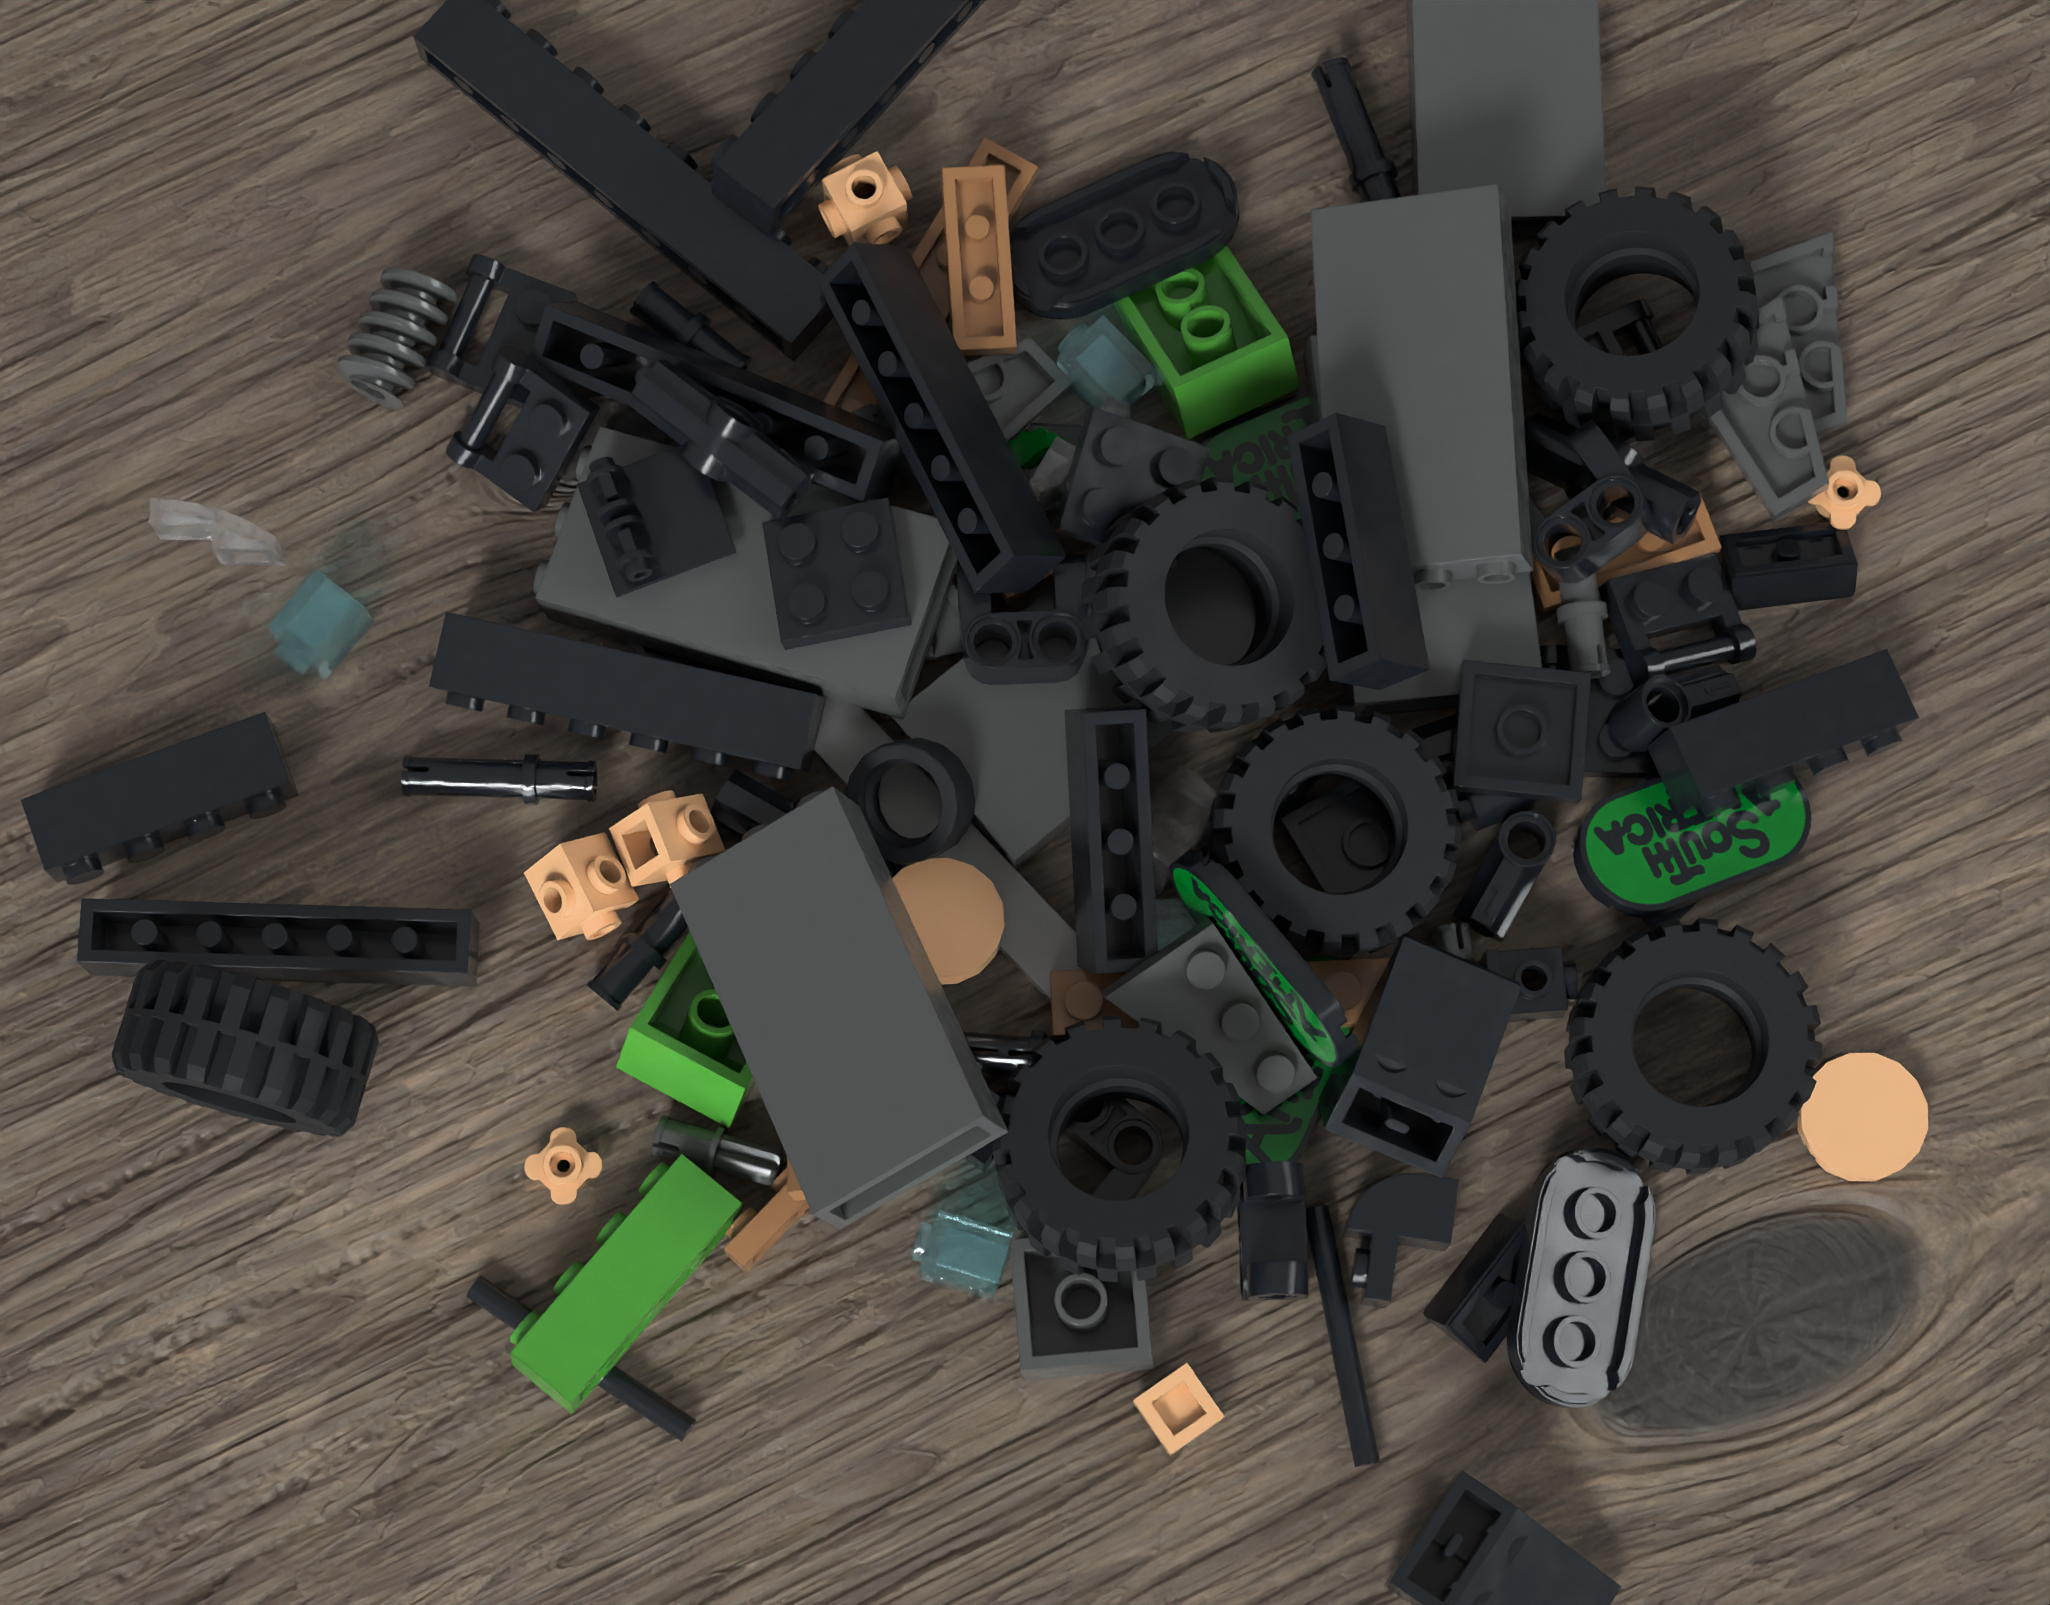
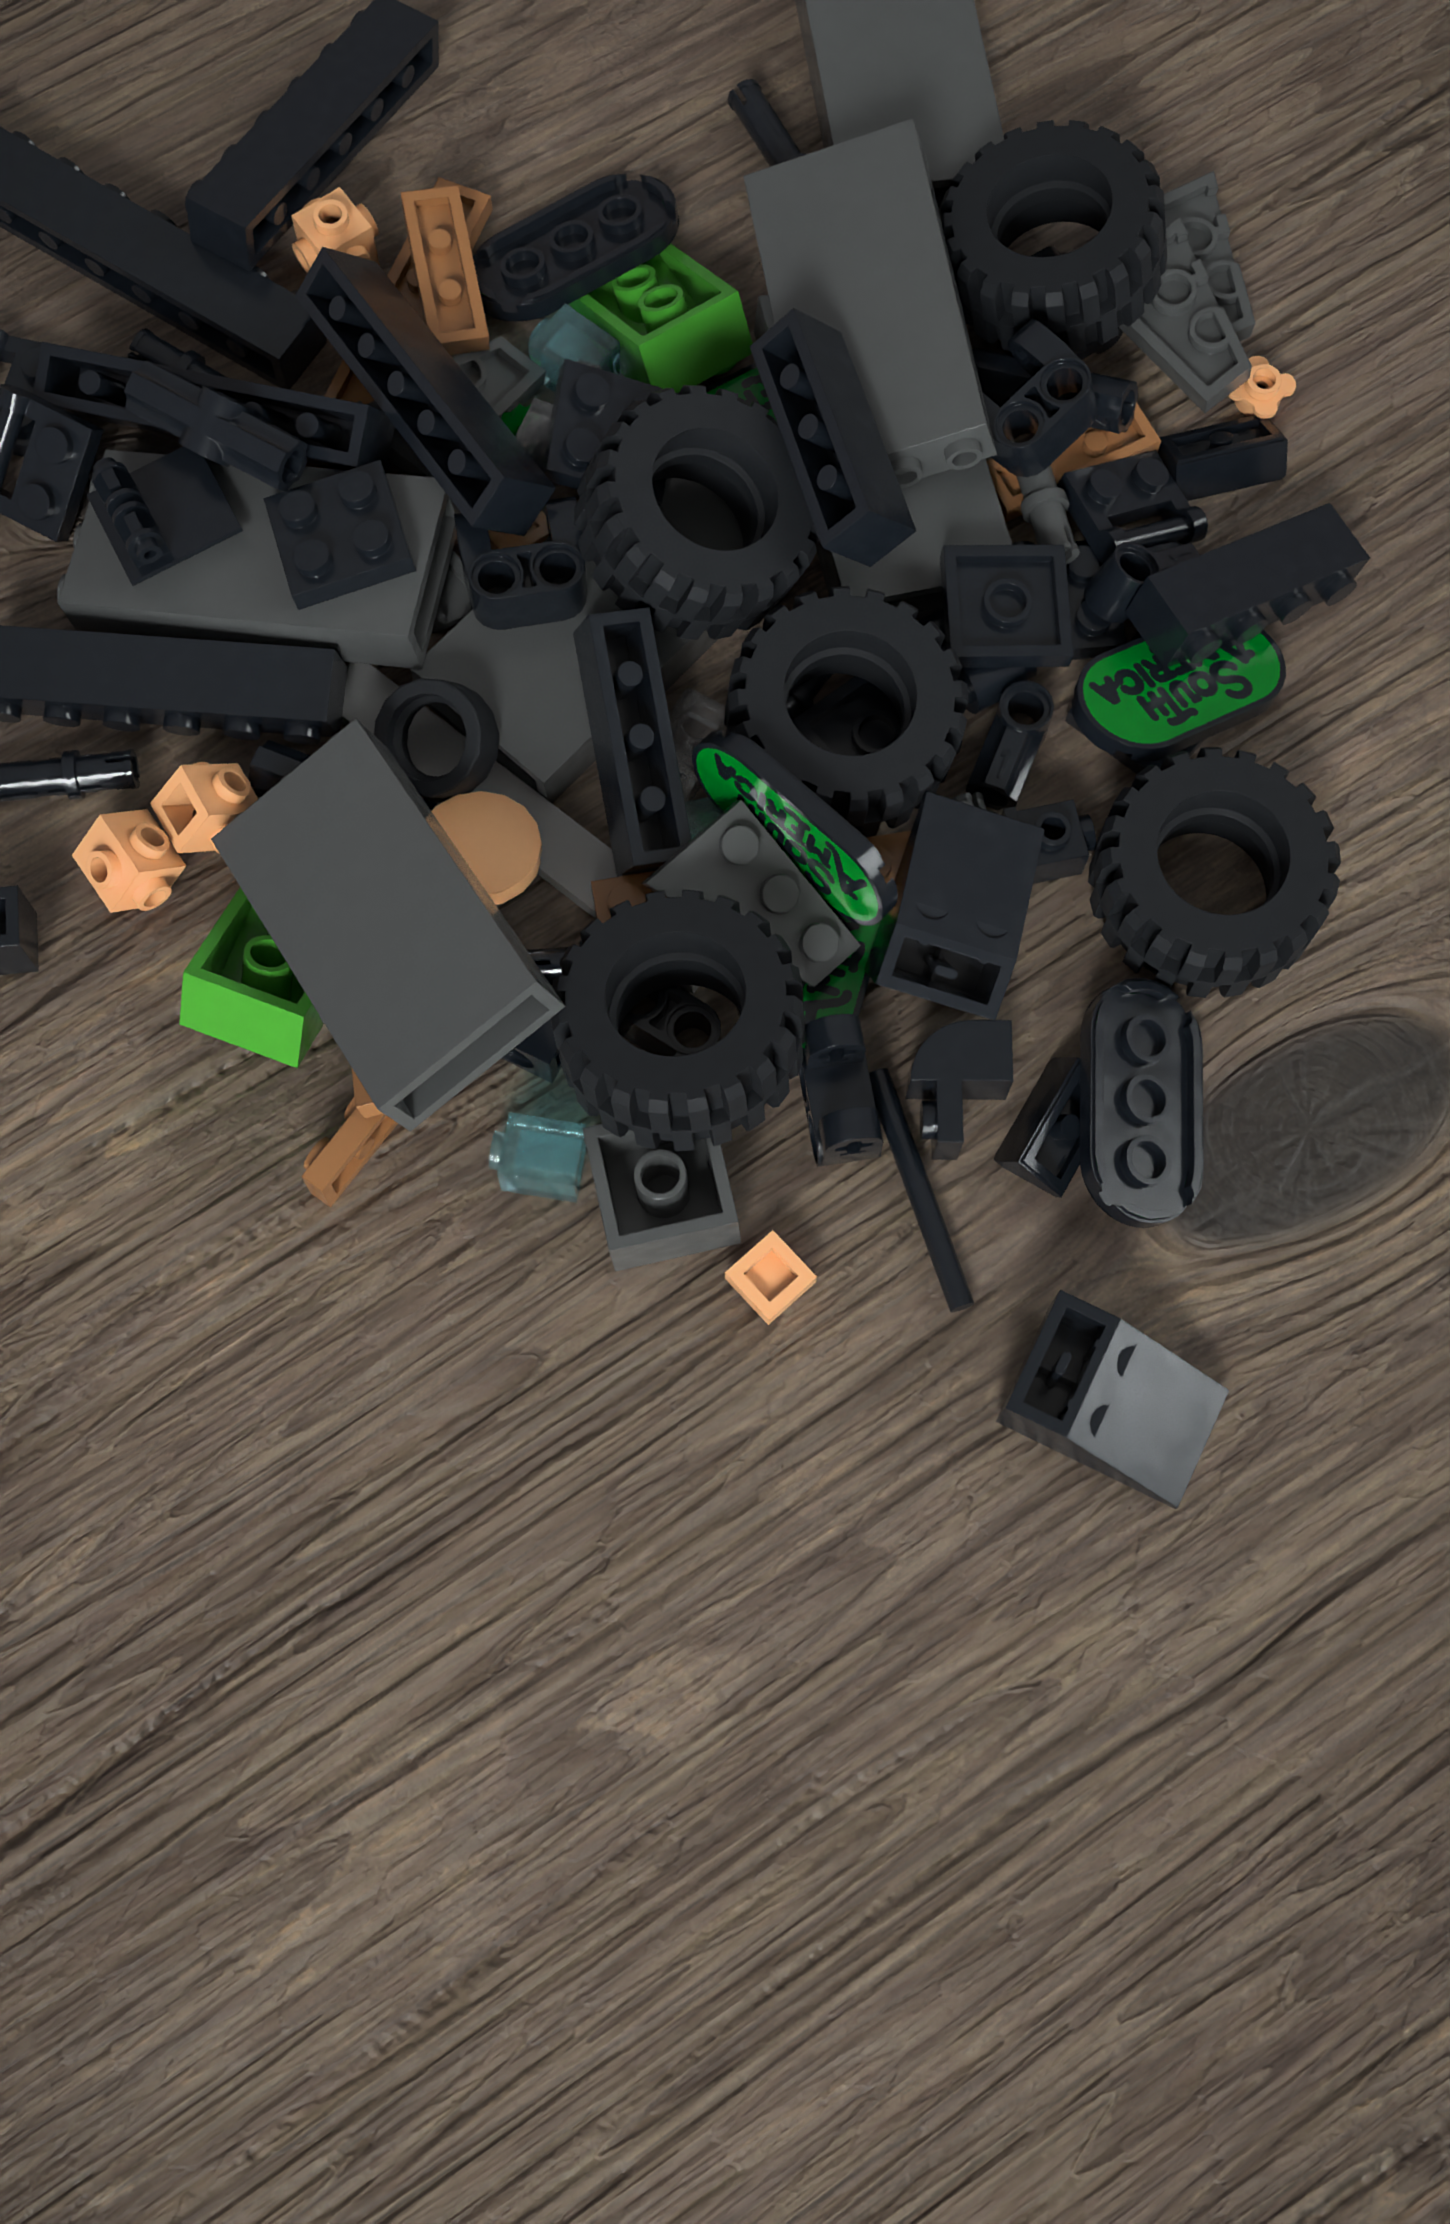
camera: 10 degrees left, 5 degrees down
black bar [466,1276,696,1442] -> none
bright green brick [510,1154,742,1414] -> none
light nougat plate [524,1127,603,1205] -> none
black pin [586,887,688,1011] -> none
dark grey axle [652,1115,783,1186] -> none
light nougat tile [1798,1053,1928,1182] -> none

